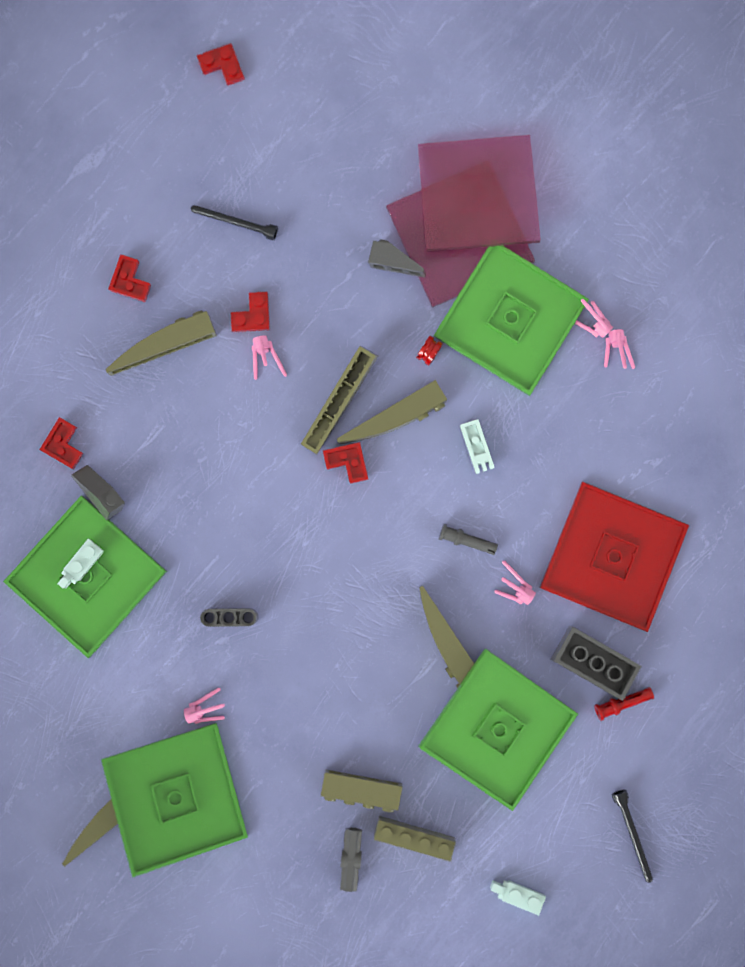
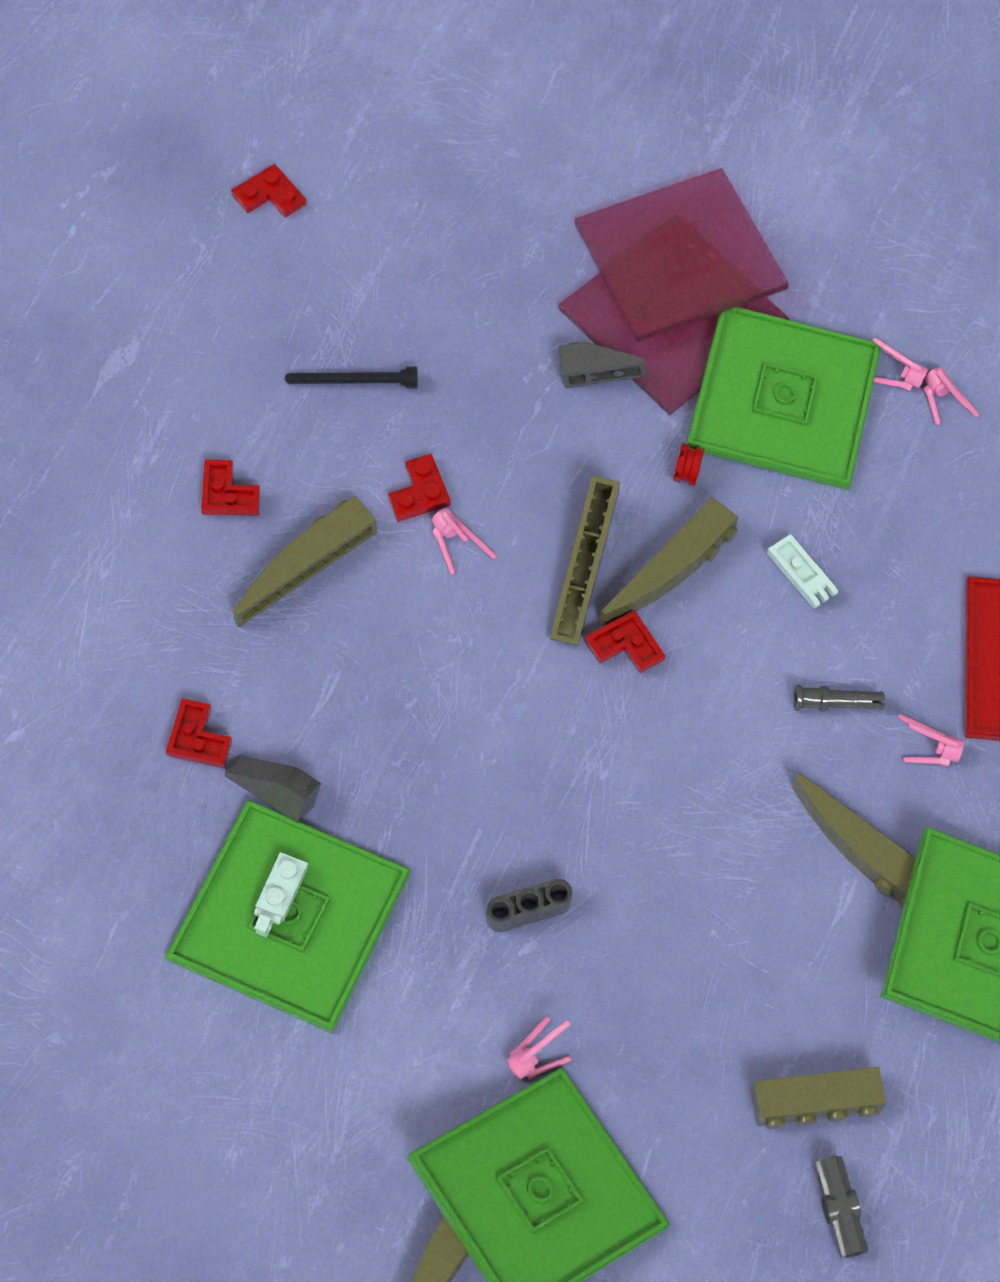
camera: 20 degrees left, 20 degrees down
olive brick [374,816,456,862] -> none

